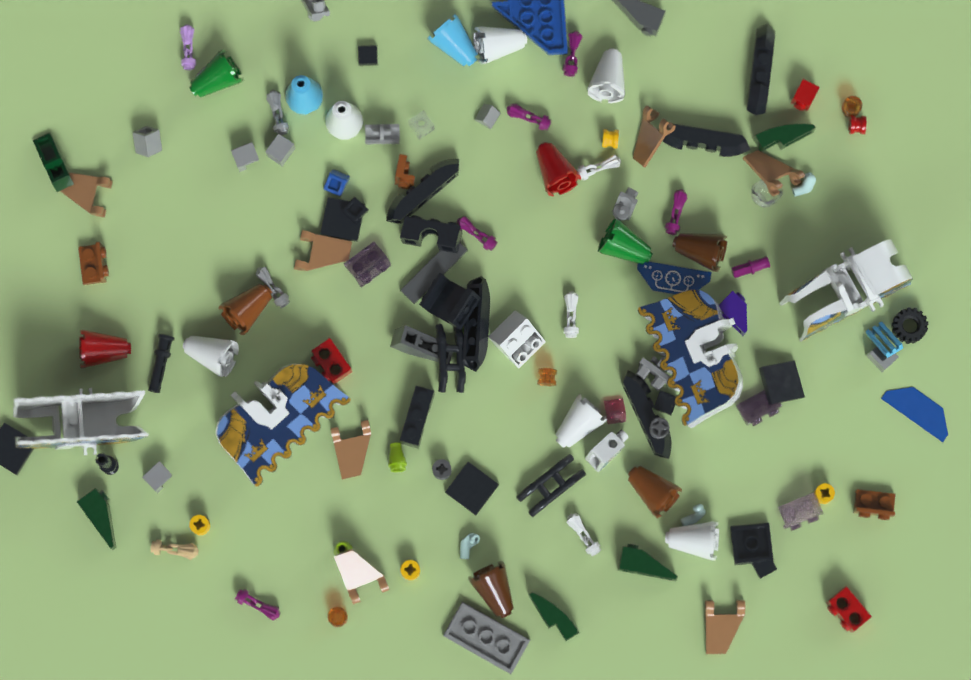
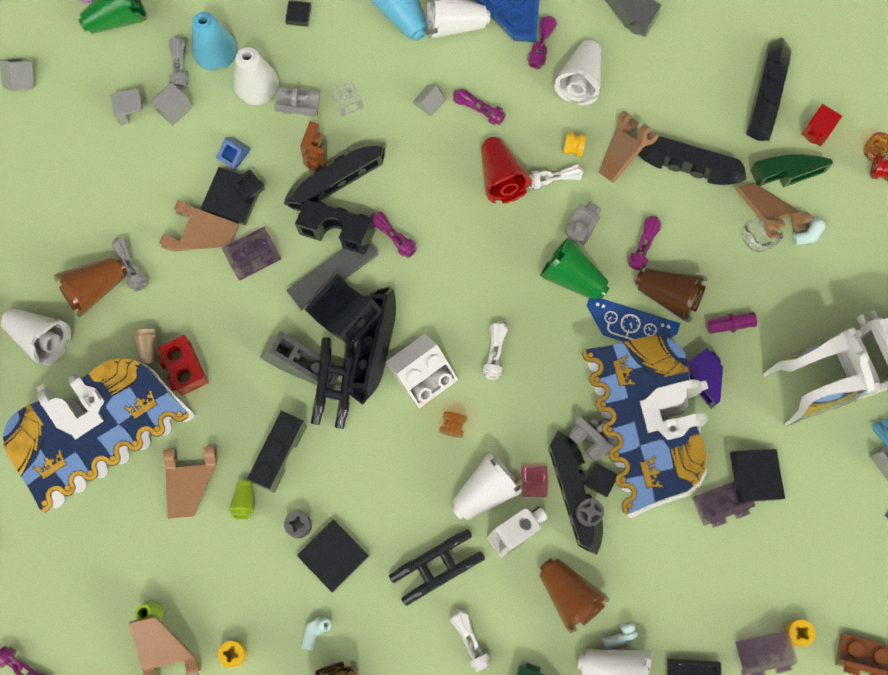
camera: 10 degrees right, 5 degrees down
none -> tan cone [133,329,158,364]

